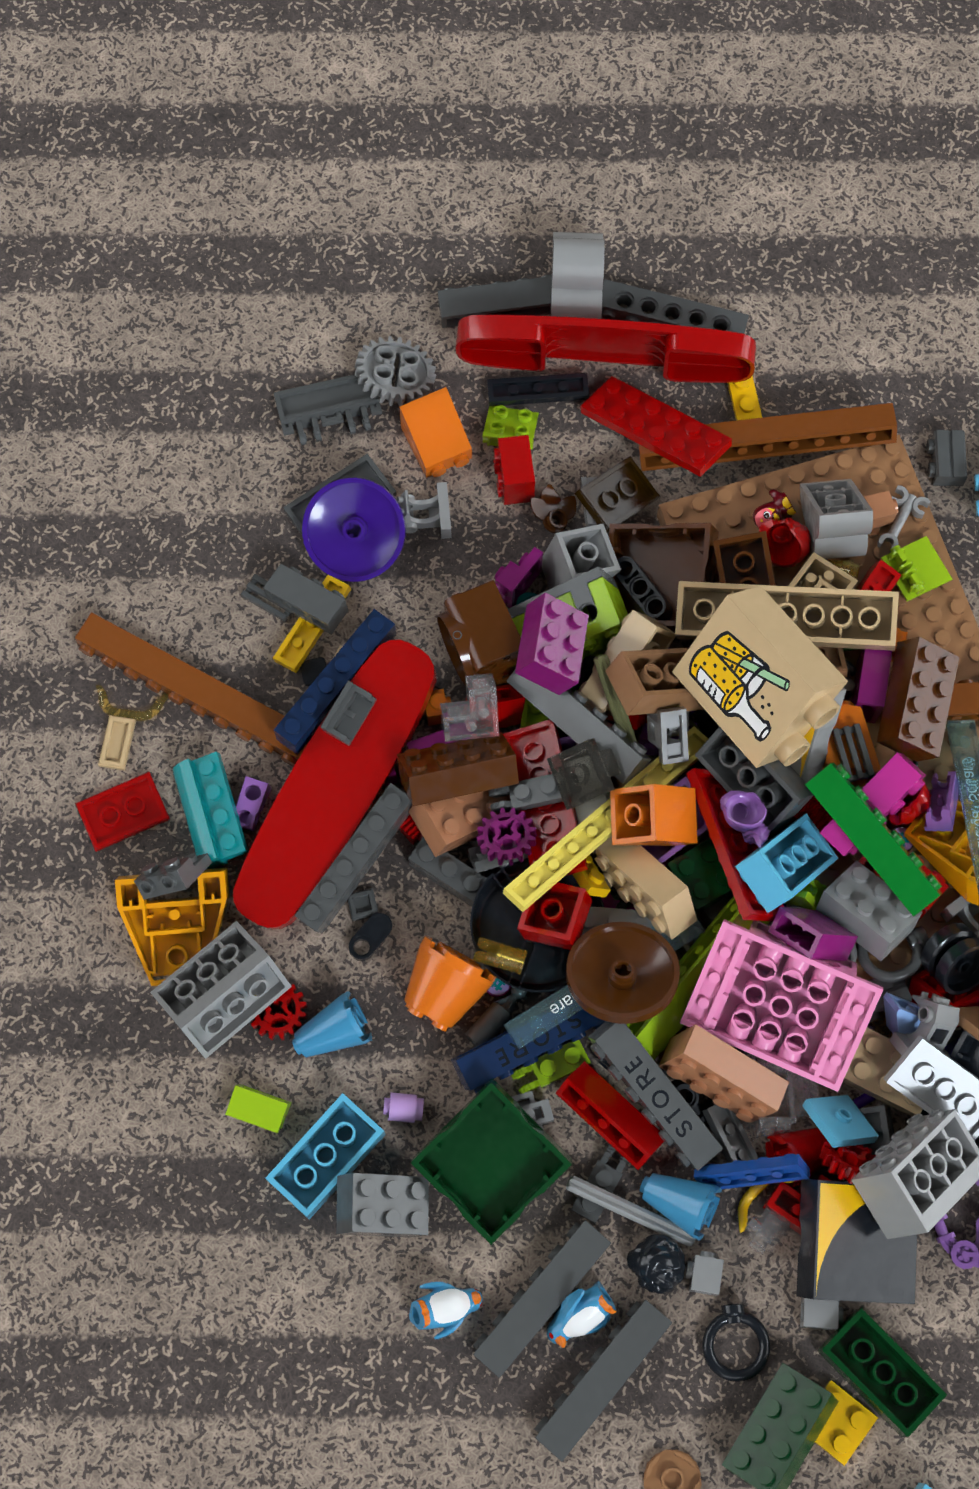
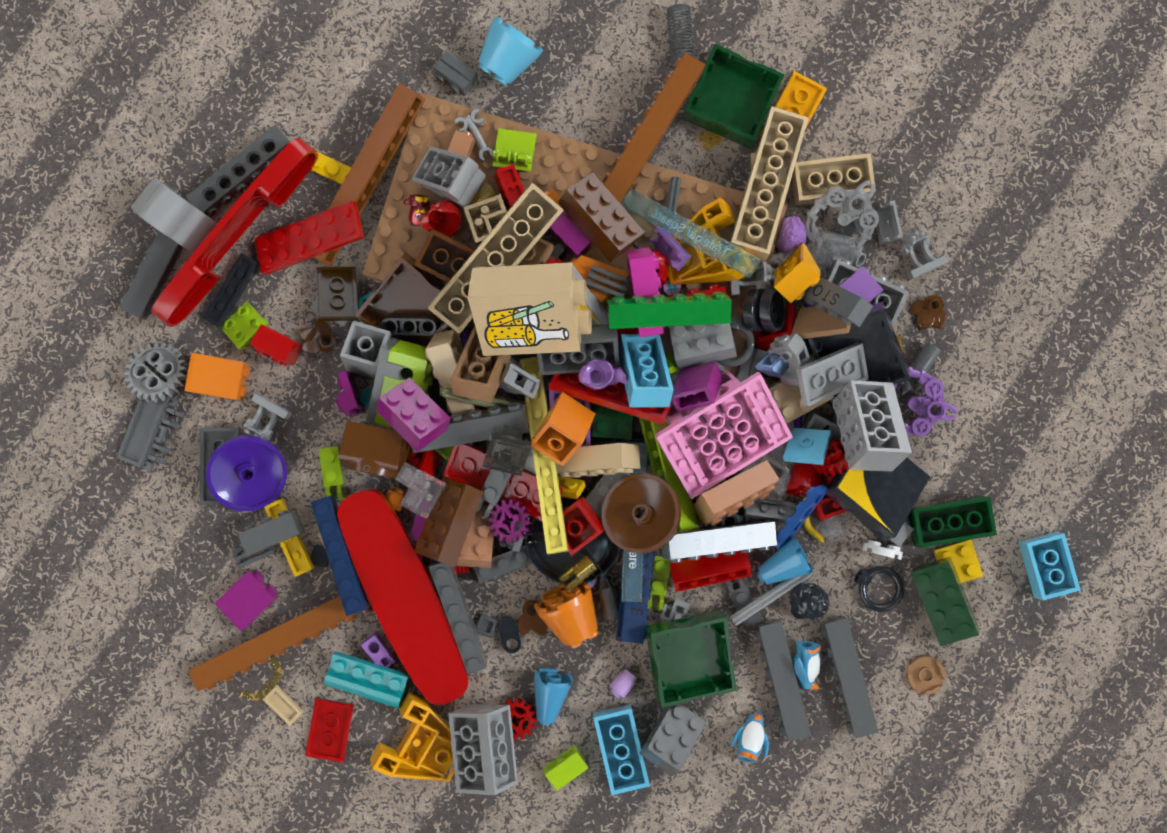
camera: 50 degrees left, 15 degrees up
dark grey plate [134,853,212,899] -> none
dark grey hinge [321,681,377,746] -> none
light grey brick [685,1251,724,1296] -> none
none -> magenta brick [214,570,279,631]
none -> lime hinge [319,446,345,500]
none -> reddish brown plate [518,600,547,636]
none -> white plate [862,540,903,560]

